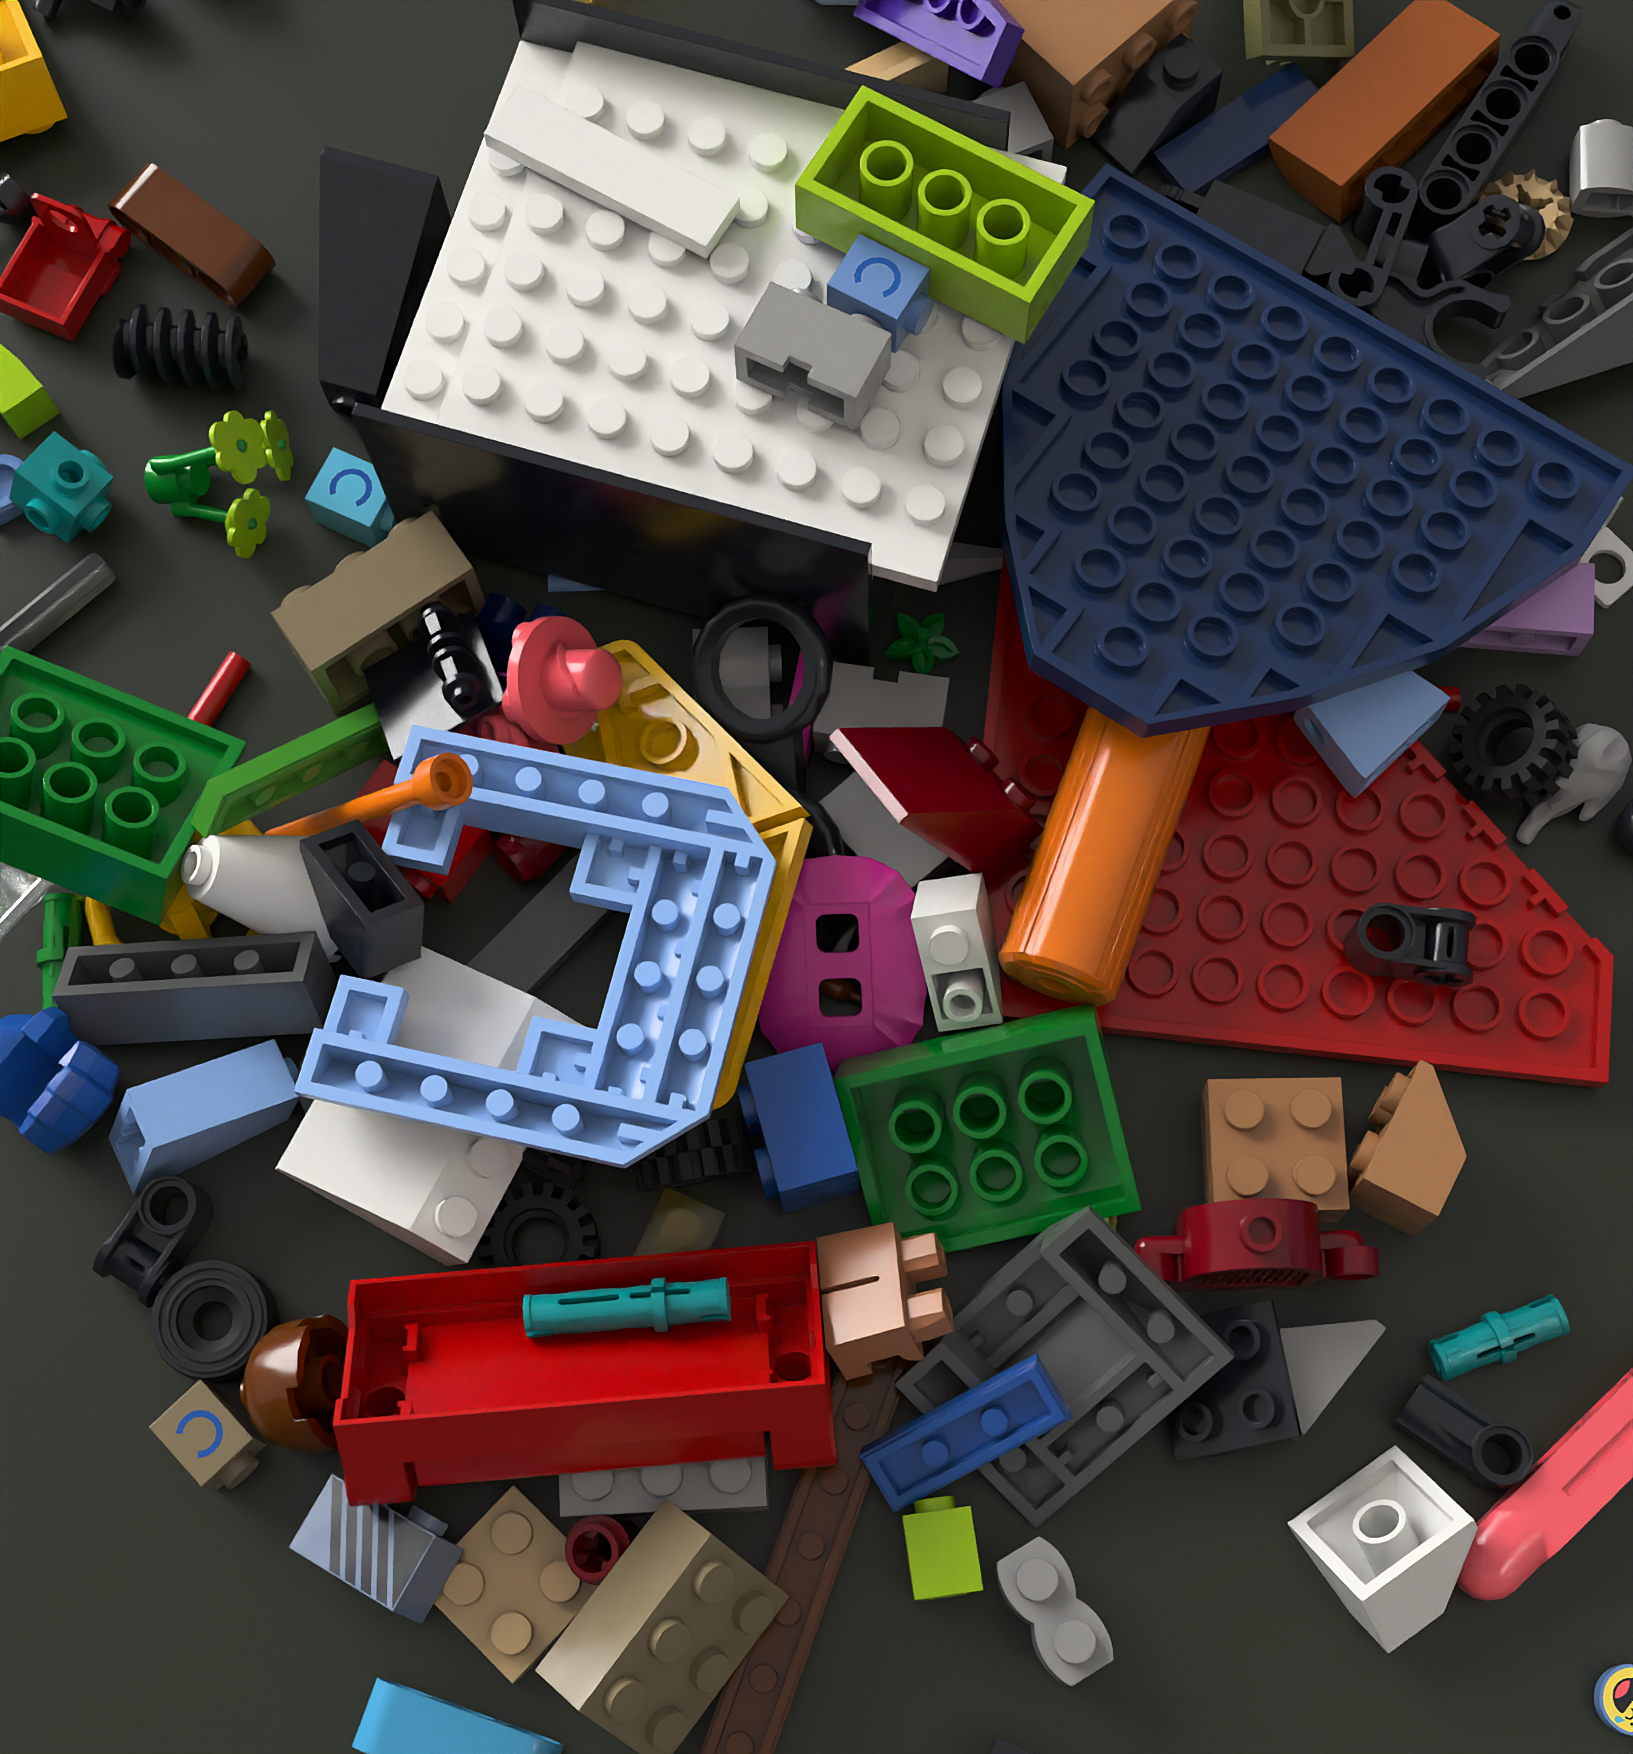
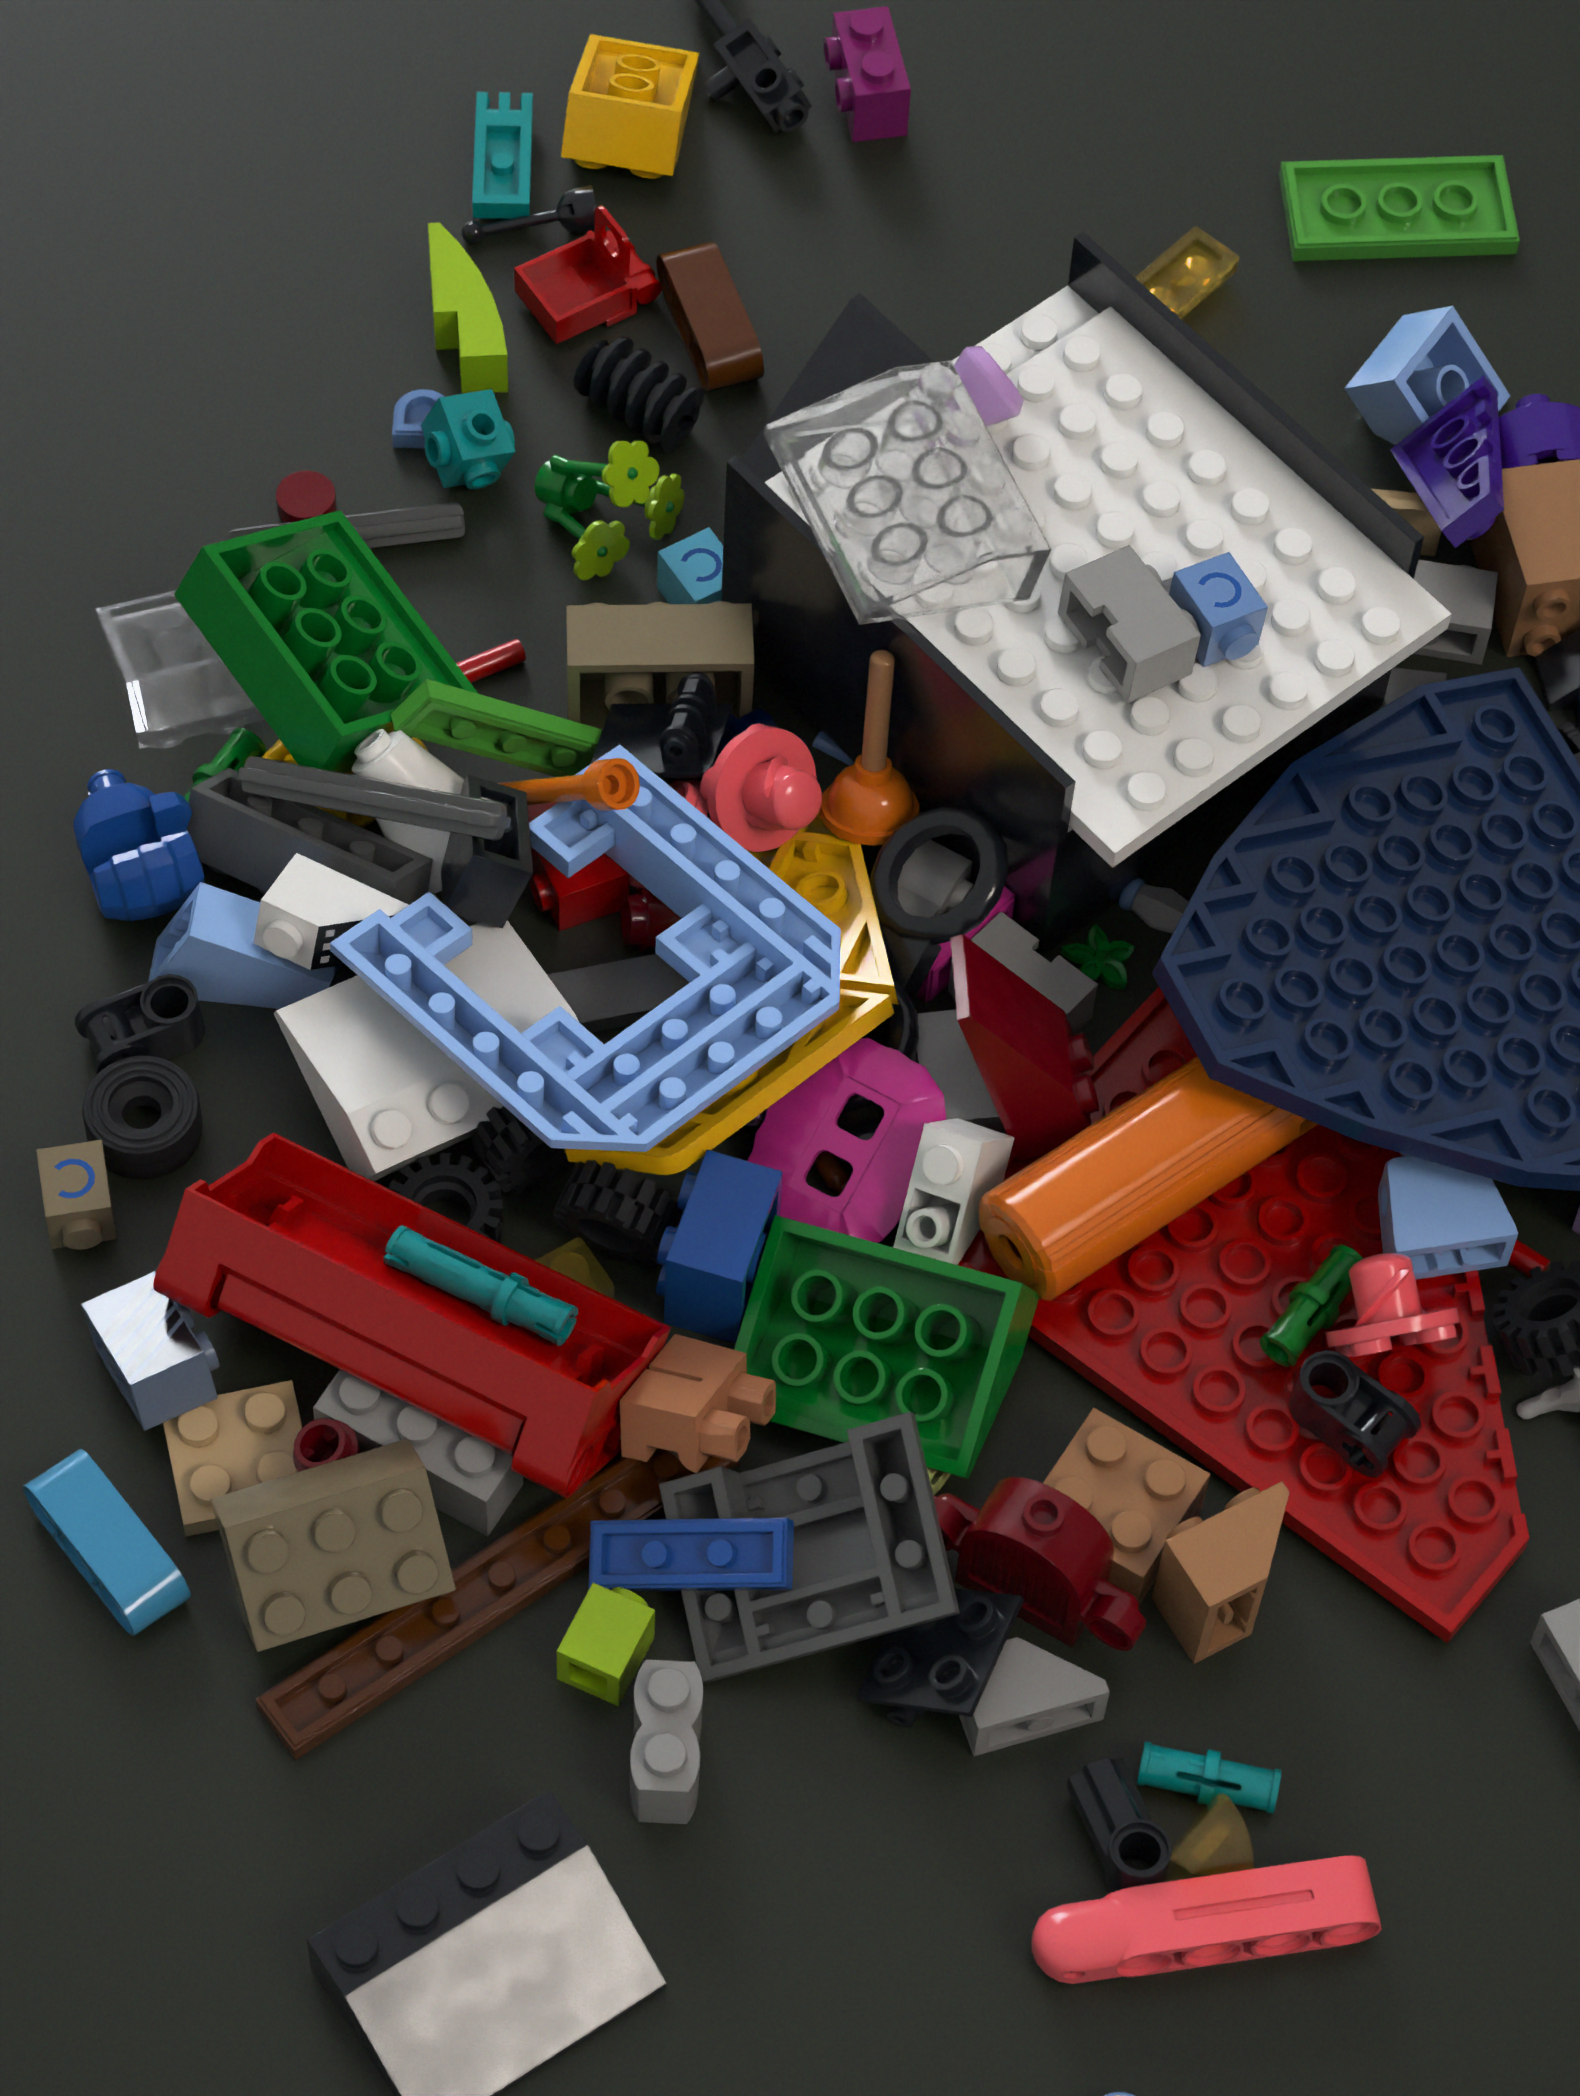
camera: 25 degrees right, 15 degrees down
reddish brown cylinder [240,1314,348,1453] -> none
white tile [484,85,740,259] -> none
lime brick [795,85,1095,345] -> none
white slope [1288,1445,1478,1654] -> none
none -> dark grey axle [237,756,511,841]
none -> white slope [253,853,409,970]
none -> clear slope [763,361,1052,625]
none -> orange piece [820,650,920,846]
none -> lavender cone [943,346,1024,428]
none -> clear yellow tile [1170,1793,1254,1876]
none -> green pin [1259,1244,1363,1367]
none -> coral plate [1325,1253,1460,1357]

